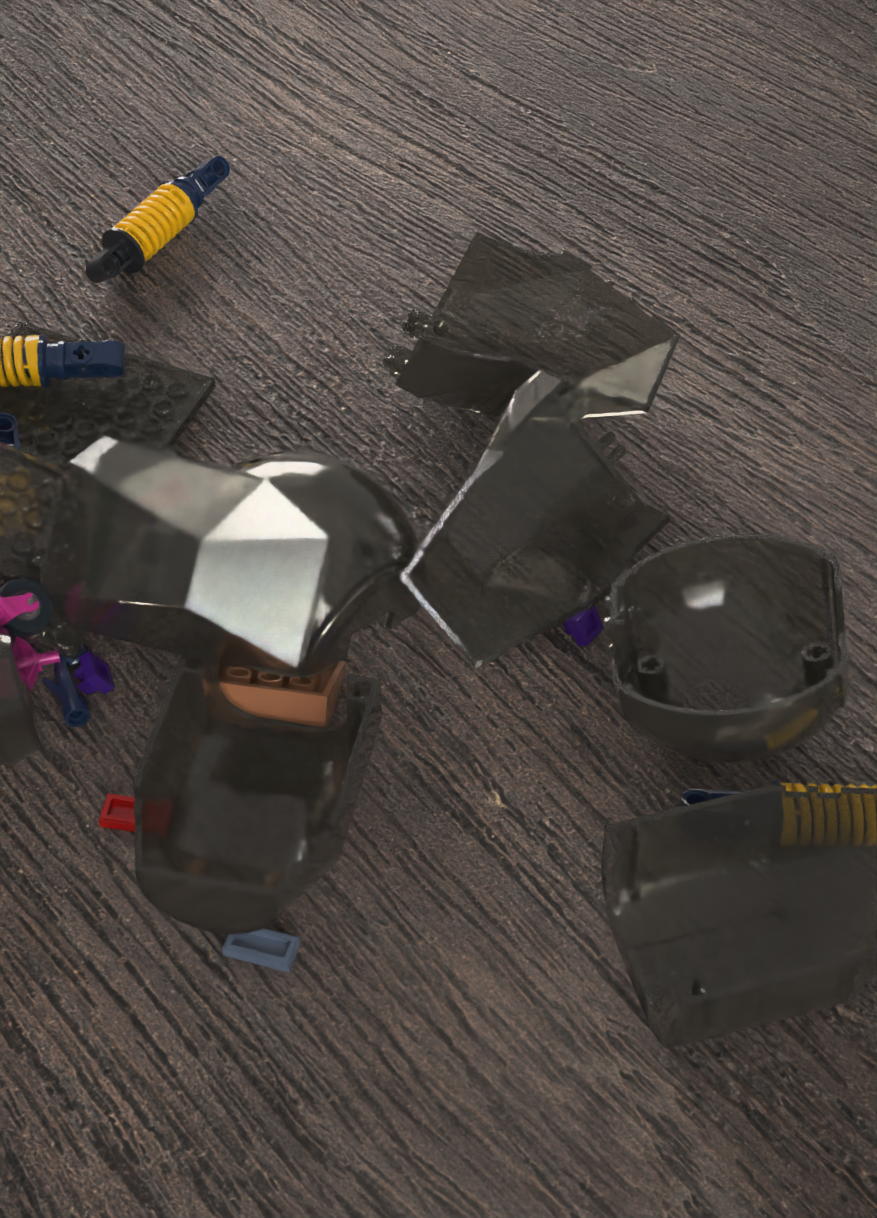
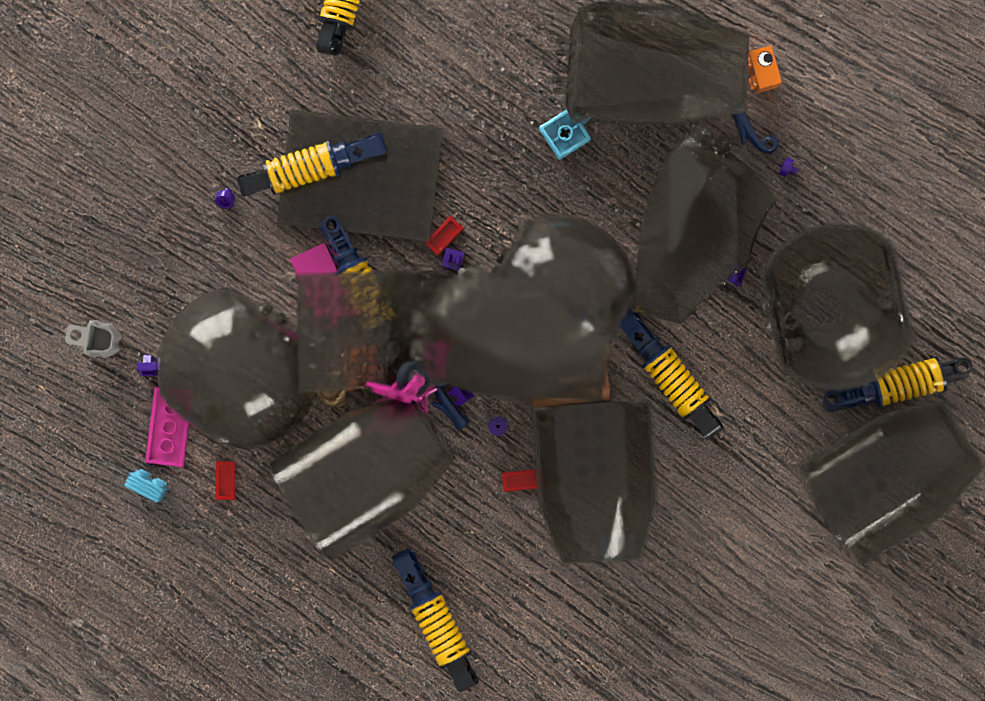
camera: 25 degrees left, 40 degrees up
none -> dark purple tile [488,416,508,436]
none -> medium azure brick [539,107,591,160]
none -> piece [616,308,724,440]
none -> dark blue plant [727,101,779,154]
none -> orange brick [743,45,782,94]
none -> dark purple tile [778,157,798,177]

